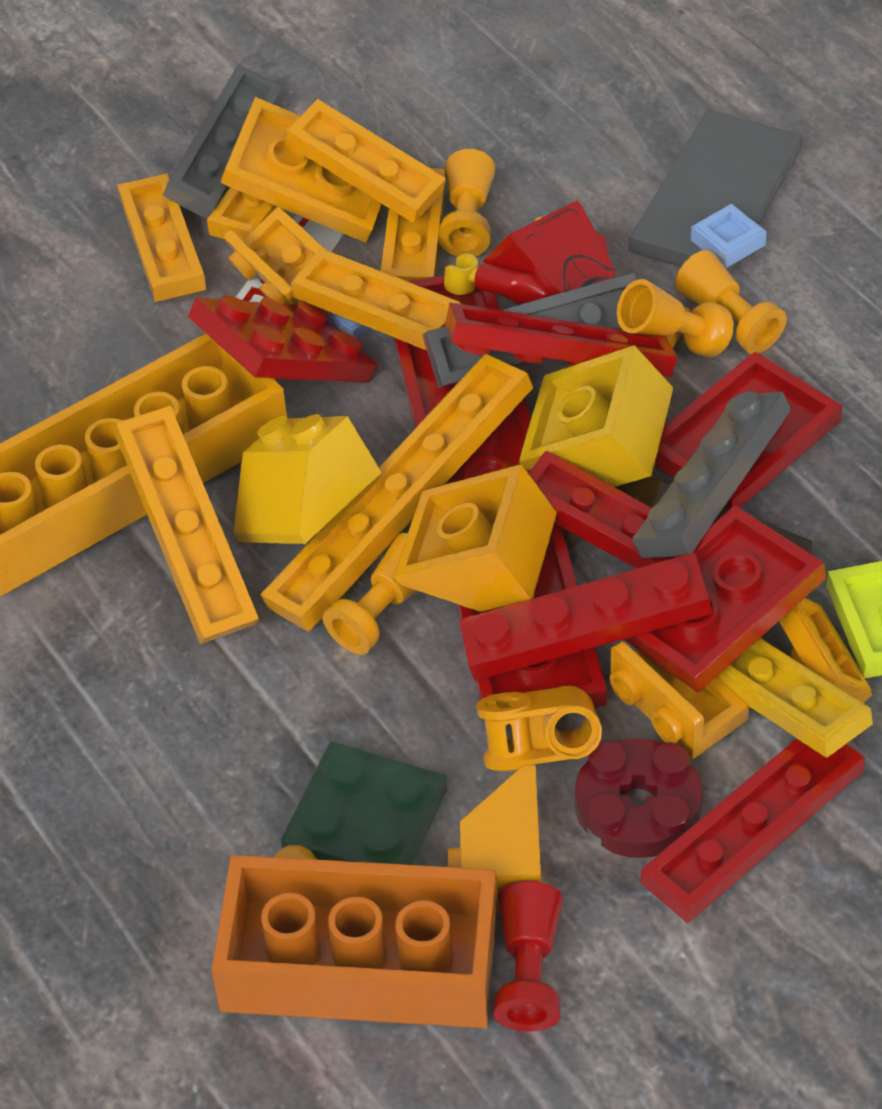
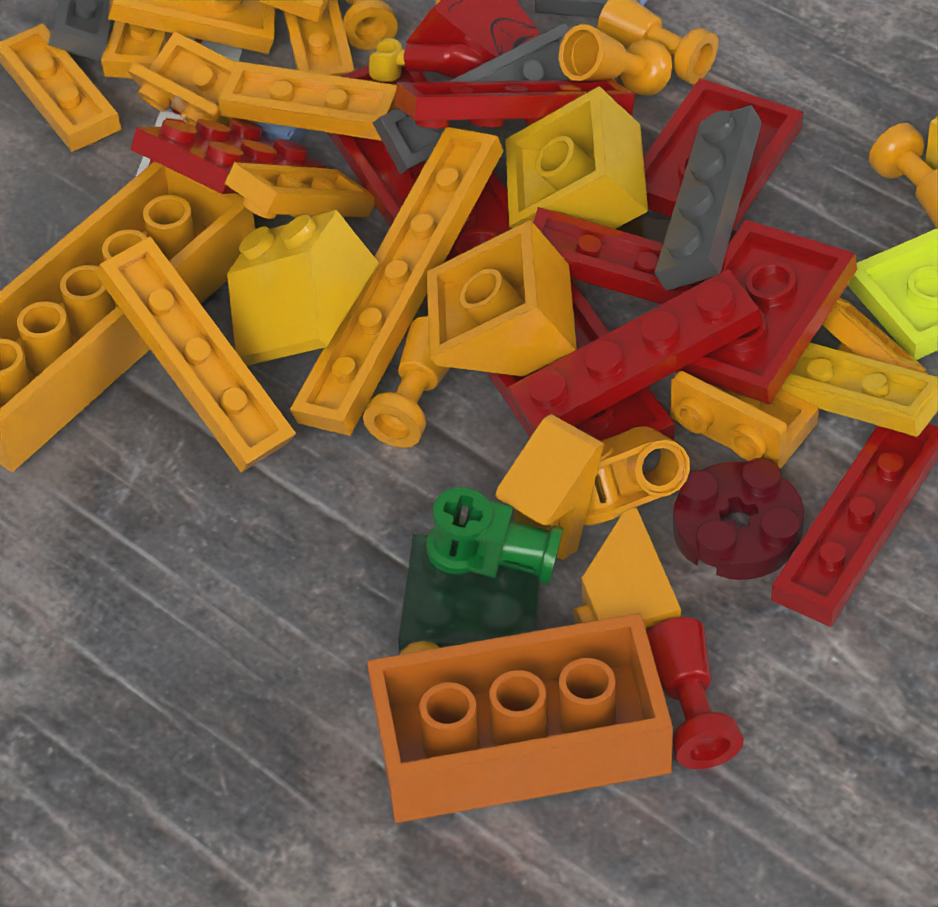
camera: 15 degrees left, 0 degrees up
none -> light orange plate [224,162,375,219]
none -> green connector [426,487,563,585]
none -> light orange slope [495,414,604,560]

